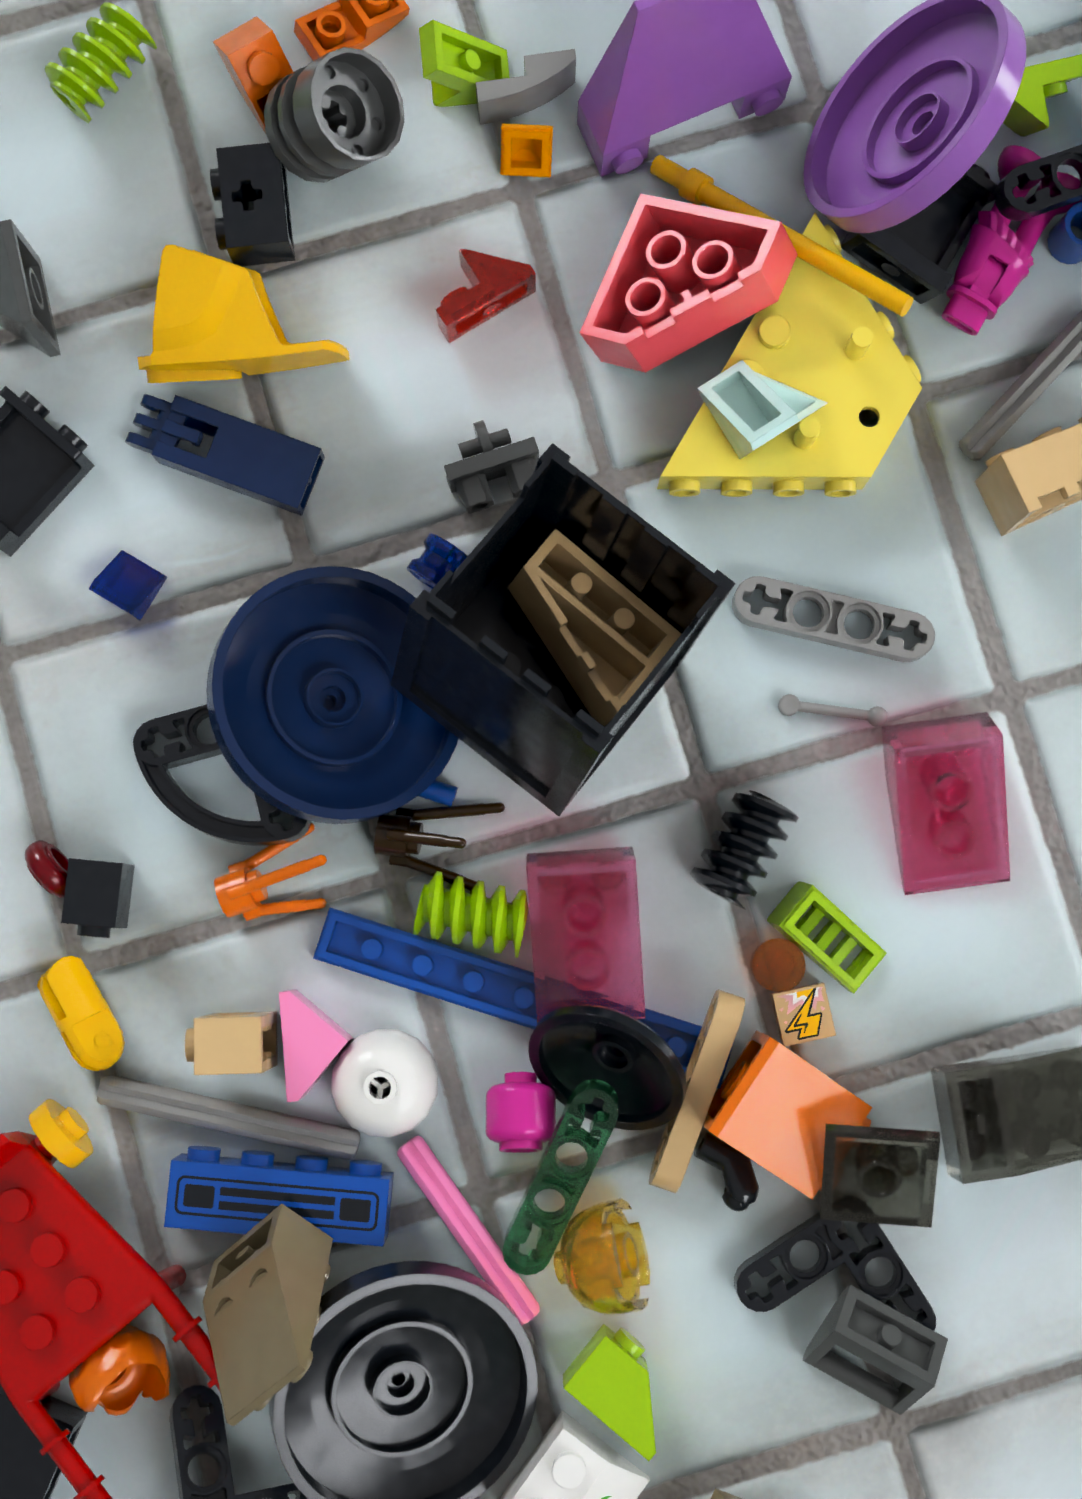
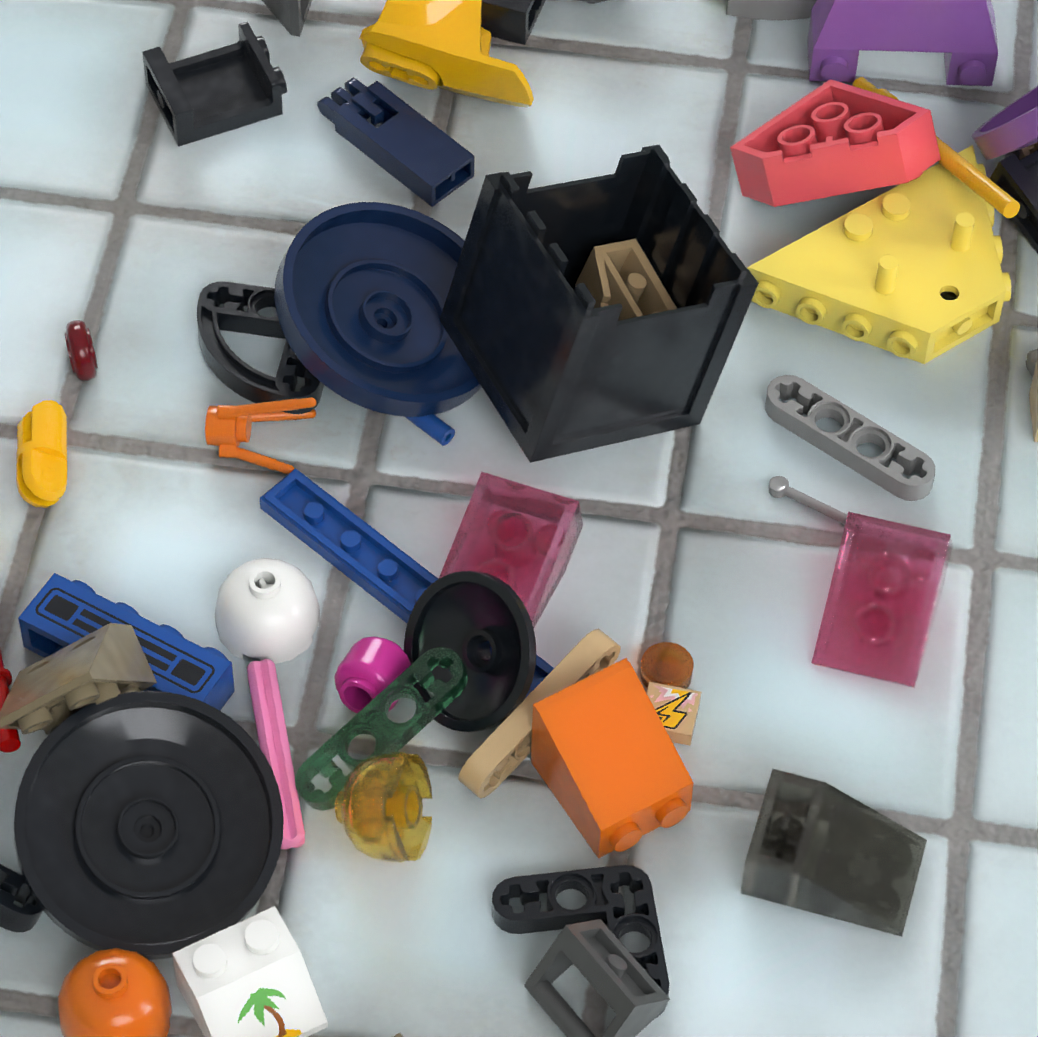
camera: 25 degrees right, 30 degrees down
black brick [61,858,135,938] -> none
clear blue slope [88,550,168,621] -> none
light grey axle [97,1075,360,1160] -> none
tan brick [185,1011,278,1075] -> none
bright pink slope [279,990,353,1102] -> none
dark brown plant [374,803,505,891] -> none
lime piece [413,871,529,958] -> none
clear red slope [436,249,536,343] -> none
light orange slope [500,123,553,178] -> none
lime slope [562,1324,656,1461] -> none
black piece [690,790,799,910] -> none
black arm [695,1133,759,1211] -> none
light aqua slope [698,360,827,459] -> none
lime slope [767,881,887,994] -> none
clear smoke slope [820,1124,940,1228] -> none

